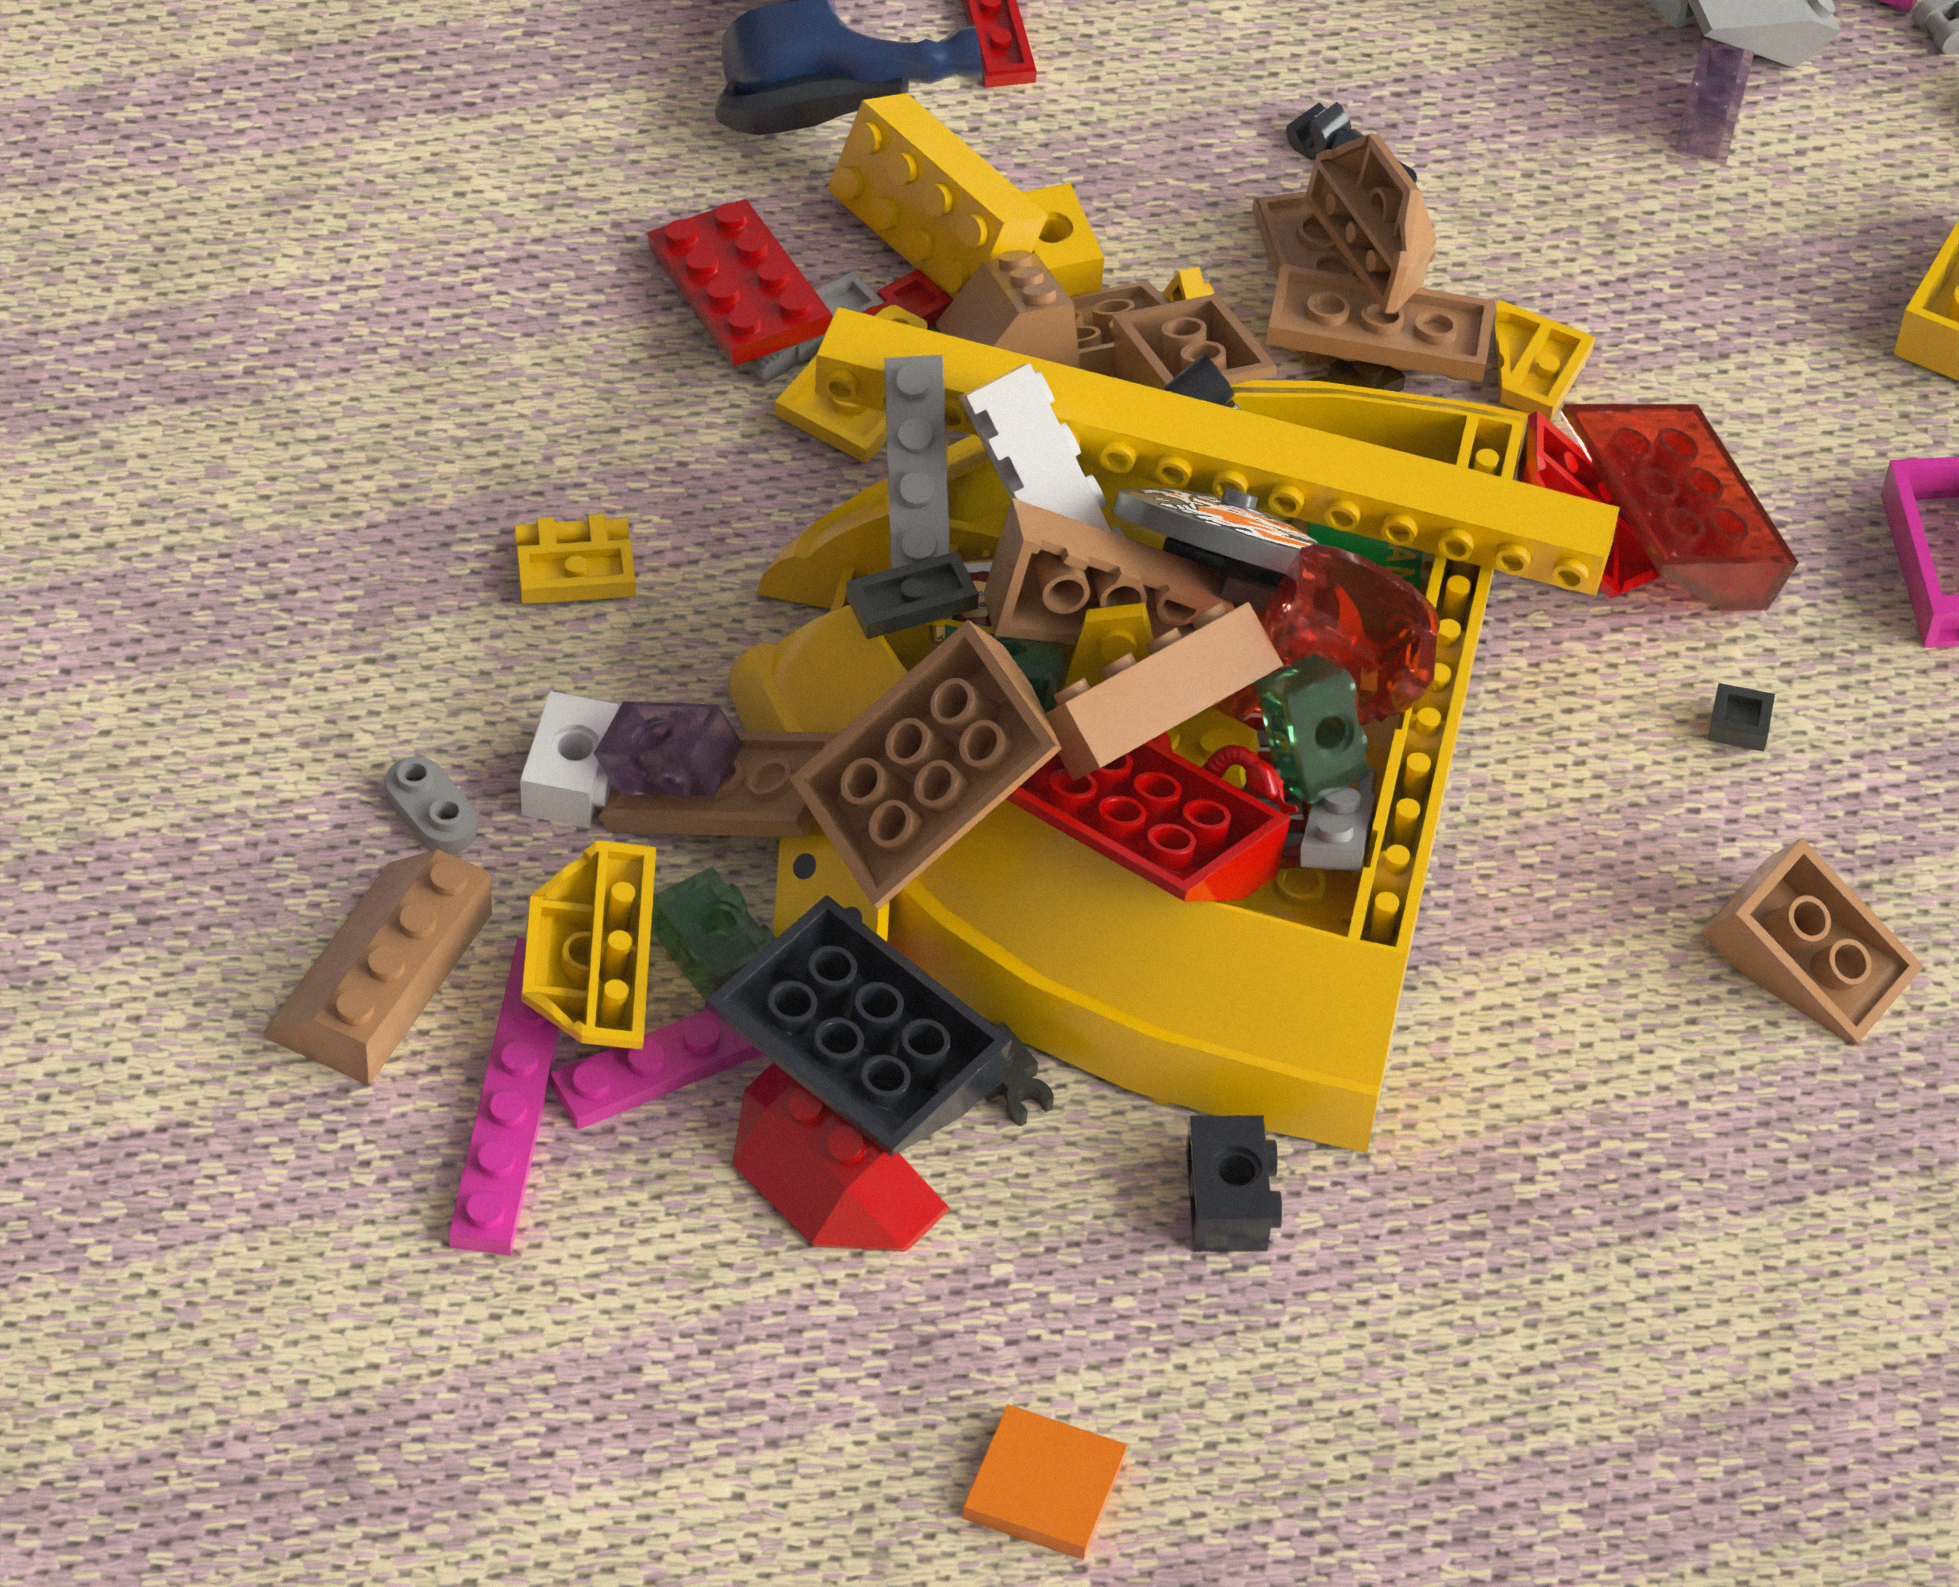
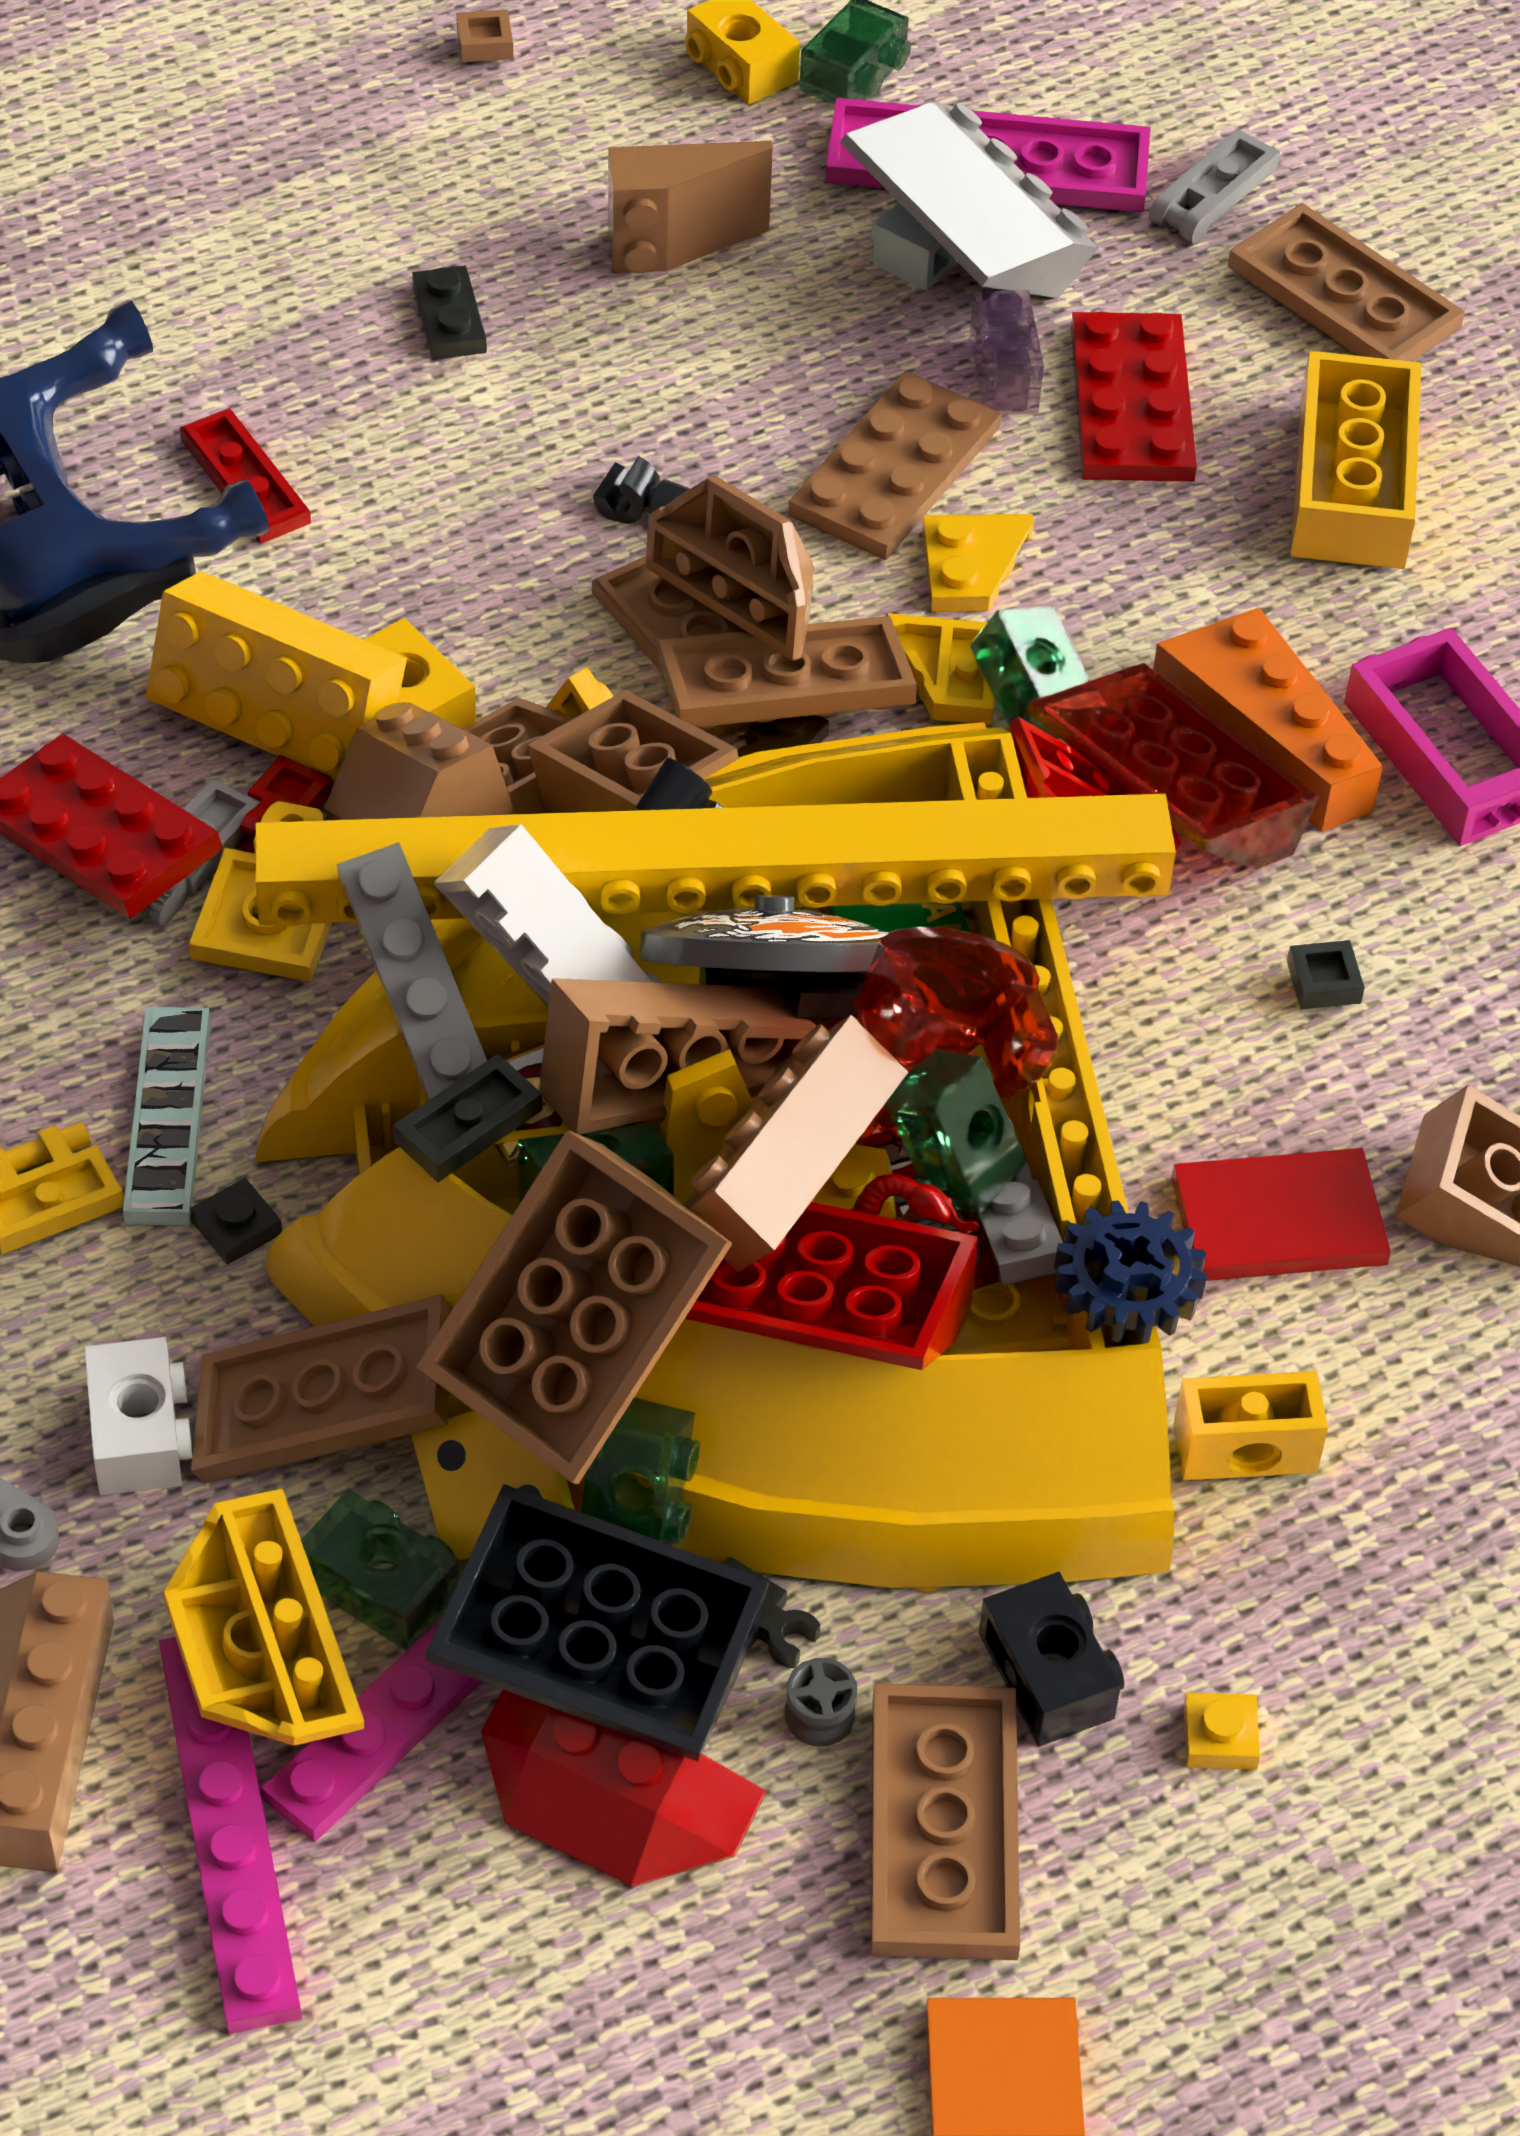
camera: 20 degrees left, 0 degrees up
clear purple brick [593,701,743,797] -> none
none -> tile [123,1007,211,1226]
none -> pearl dark grey plate [190,1177,282,1265]
none -> clear green brick [581,1397,700,1545]
none -> dark grey wheel [785,1658,857,1746]
none -> medium nougat plate [788,371,1001,560]
none -> medium nougat plate [871,1683,1020,1960]
none -> yellow wing [922,514,1034,612]
none -> clear green brick [970,607,1101,739]
none -> dark blue gear [1054,1200,1207,1343]
none -> red plate [1071,311,1197,482]
none -> orange wedge [1150,607,1383,832]
none -> red tile [1171,1148,1391,1281]
none -> yellow brick [1173,1371,1328,1481]
none -> yellow plate [1183,1692,1260,1770]

